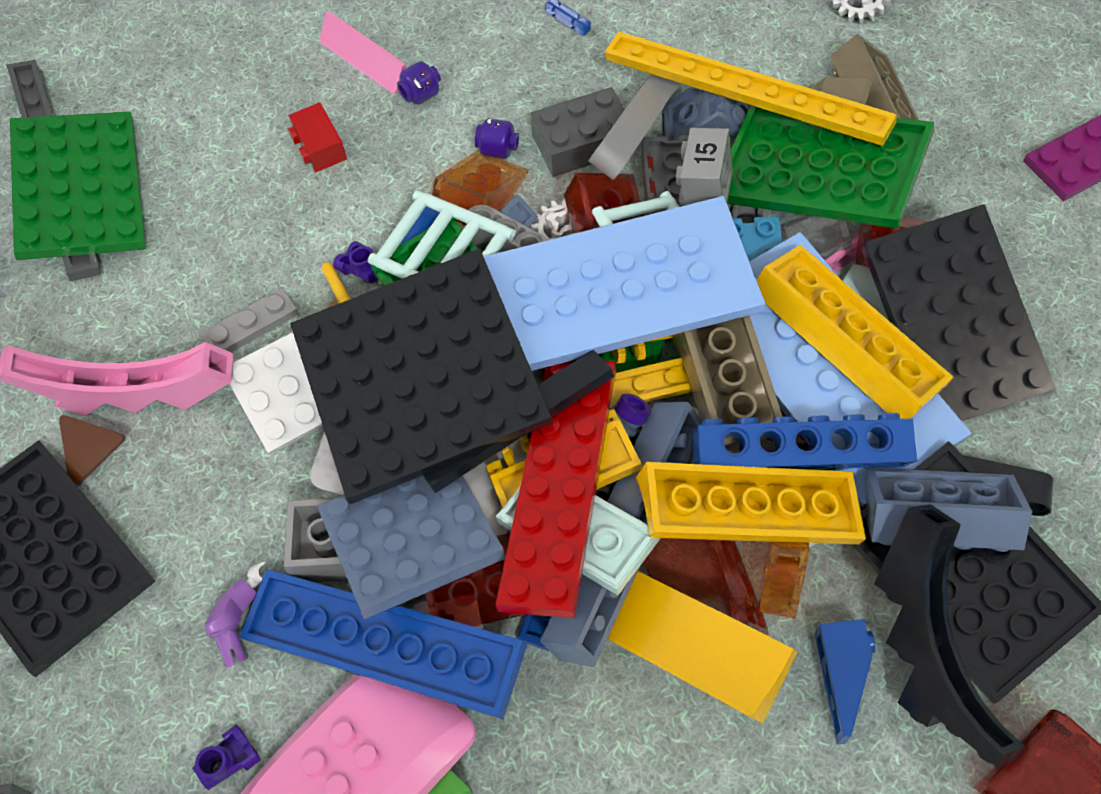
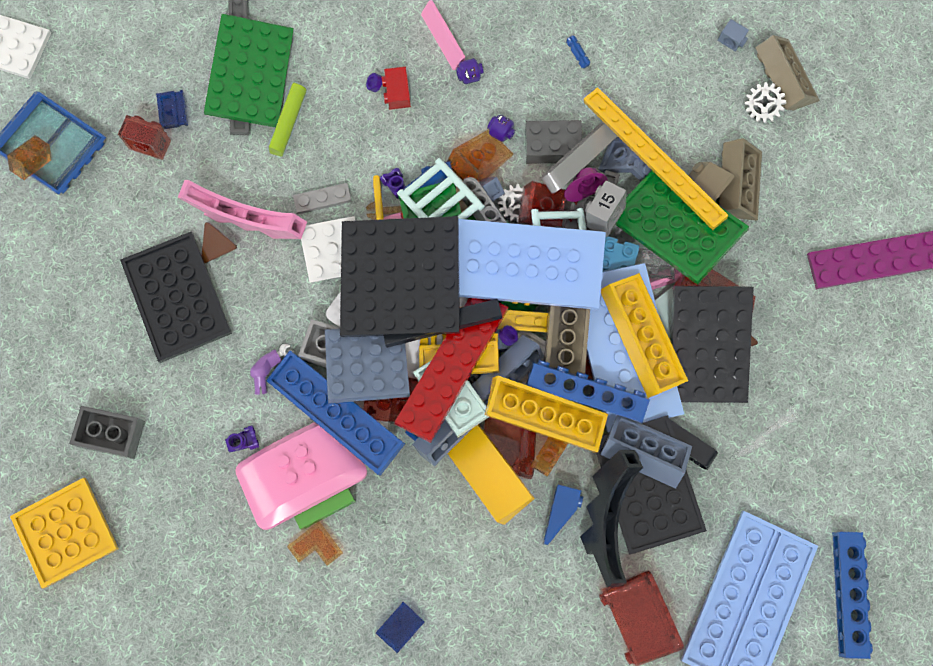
camera: 15 degrees right, 15 degrees up
none -> lime brick [269,82,307,157]
none -> dark purple tile [366,73,382,92]
none -> magenta piece [564,167,608,202]

